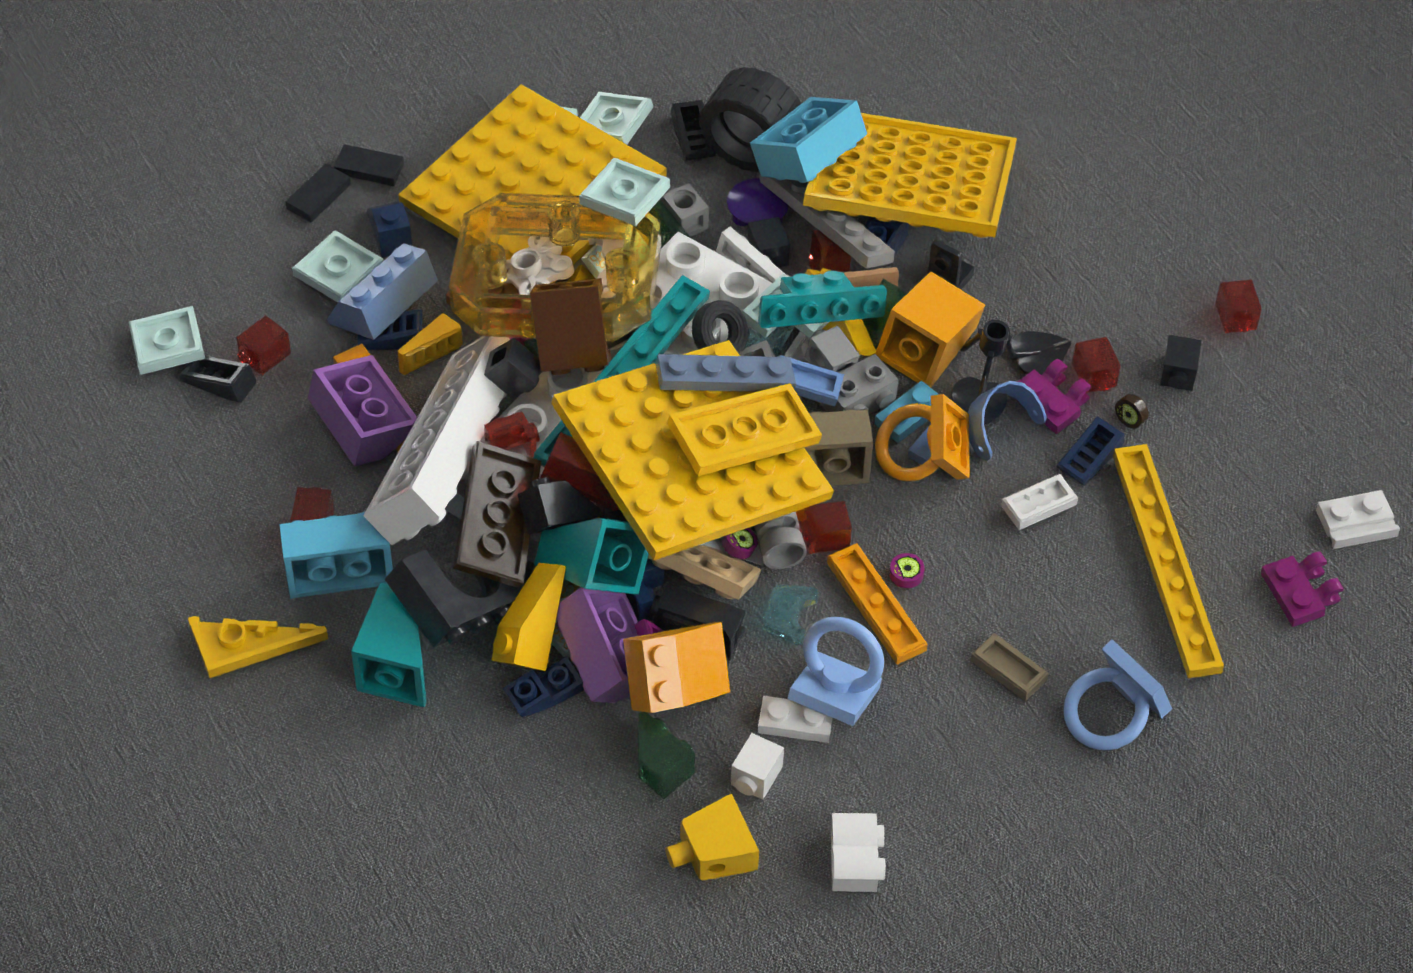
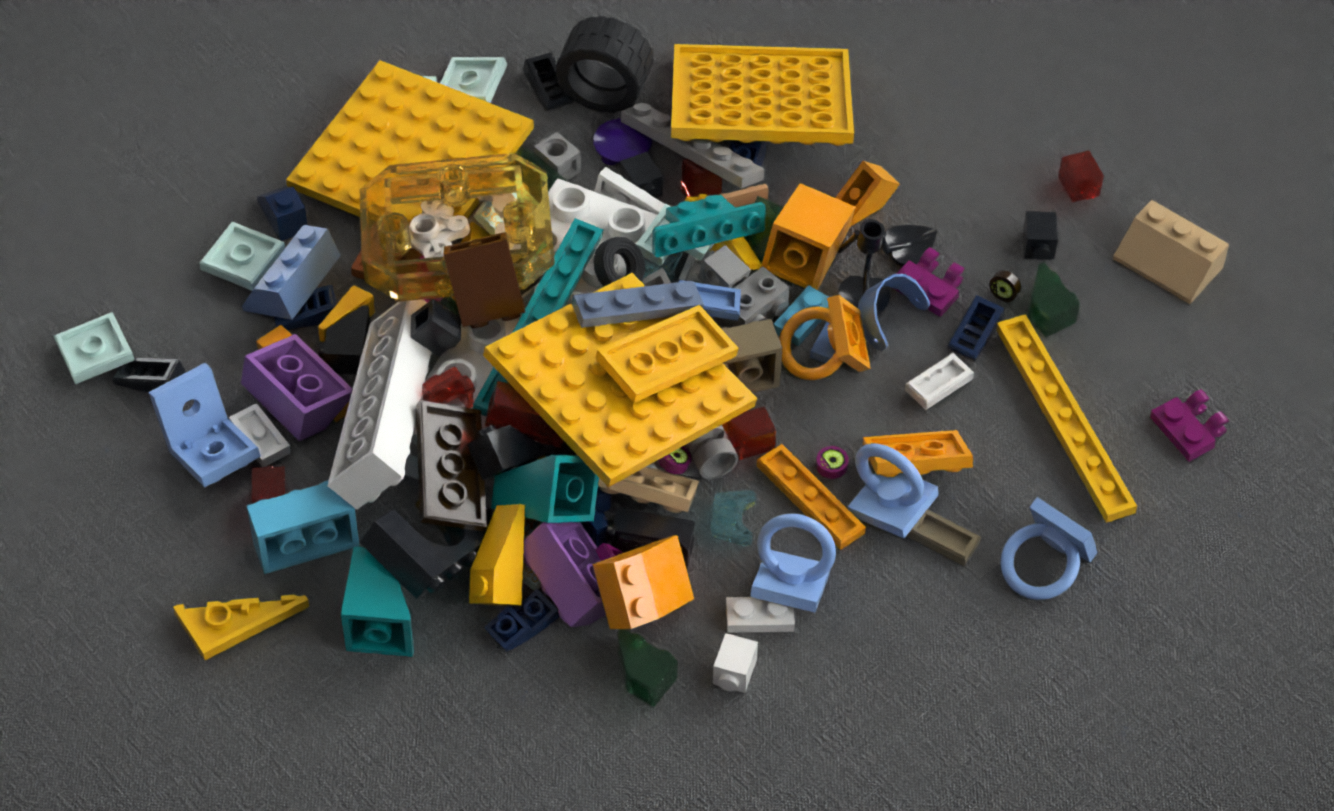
camera: 10 degrees left, 0 degrees up
clear red brick [236,315,291,376] -> none
black tile [285,164,351,222] -> none
black tile [334,144,404,186] -> none
light aqua plate [579,158,670,226] -> none
yellow torso [665,794,759,880] -> none
medium azure brick [750,97,867,183] -> none
white brick [831,813,885,892] -> none
black bracket [928,240,975,290] -> none
clear red brick [1072,336,1121,393] -> none
white plate [1316,490,1400,549] -> none
none -> light blue bracket [148,363,261,487]
none -> white plate [229,403,291,467]
none -> black slope [319,306,370,374]
none -> light orange slope [835,161,900,227]
none -> light blue tile [848,443,939,538]
none -> light orange plate [863,430,973,477]
none -> clear green slope [1028,262,1080,337]
none -> tan slope [1113,200,1229,304]

